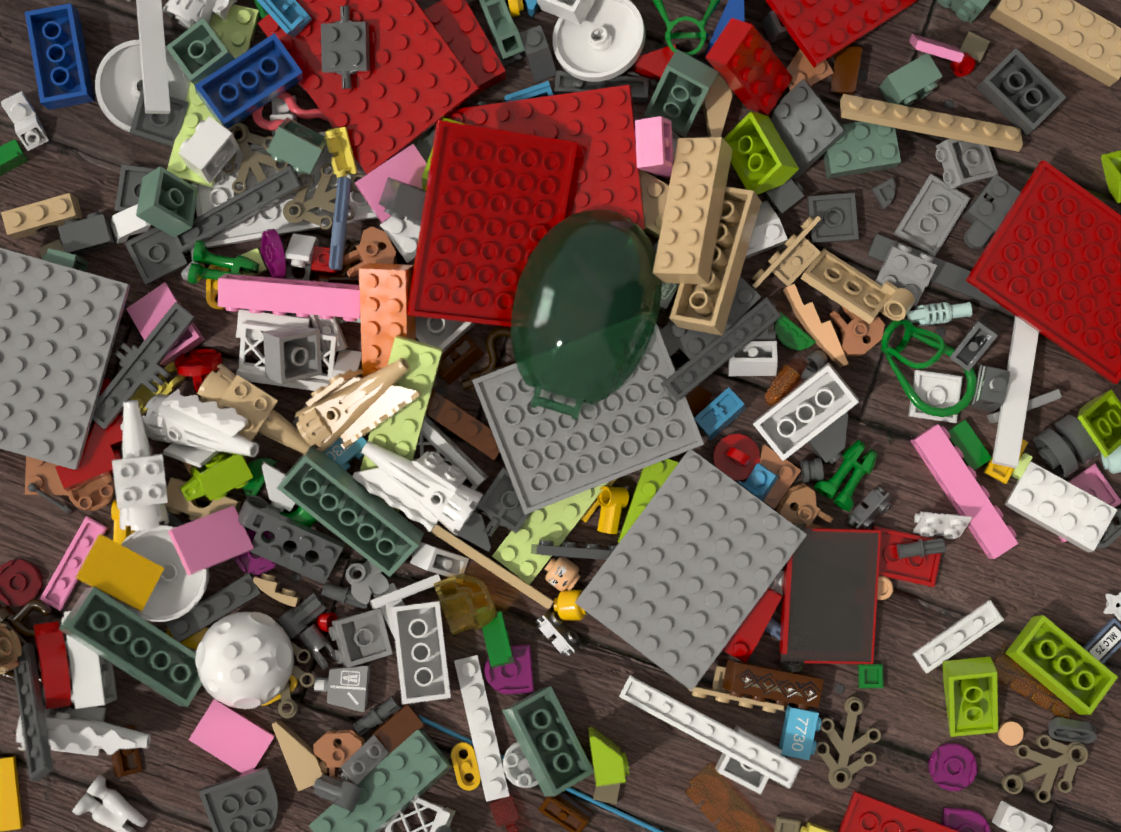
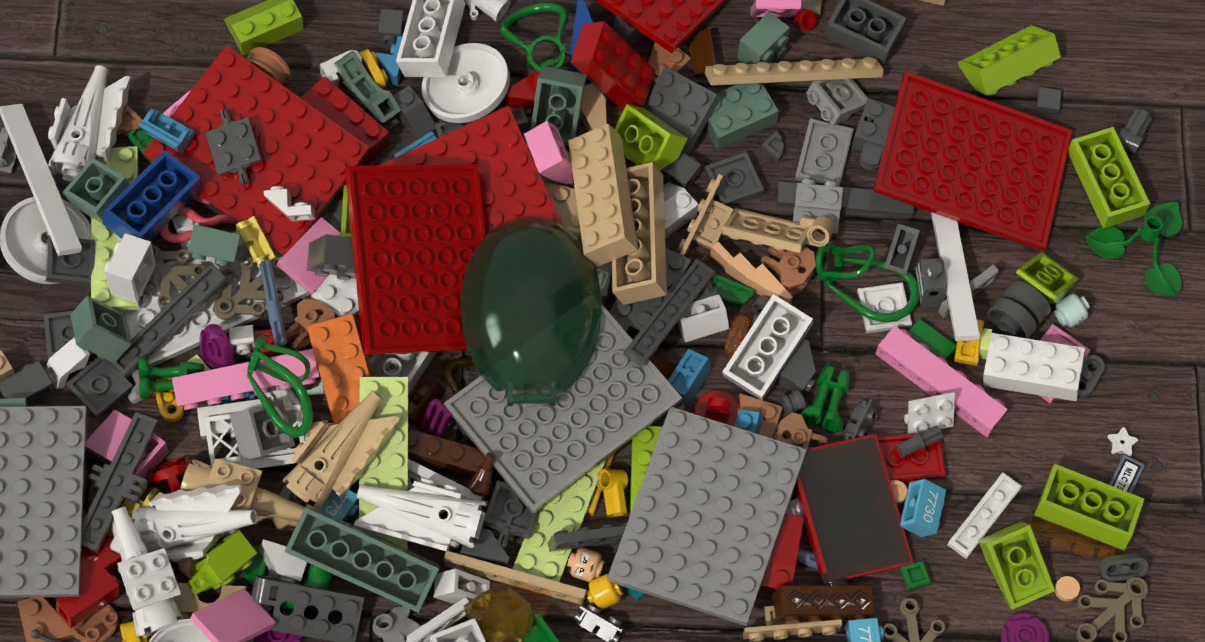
camera: 20 degrees left, 20 degrees down
light aqua hinge [905,302,972,326] -> none
none -> green animal [247,335,313,438]
none -> white slope [264,186,315,222]
none -> magenta tile [419,399,452,438]
none -> reddish brown cone [468,452,496,496]
none -> medium azure brick [900,479,946,537]

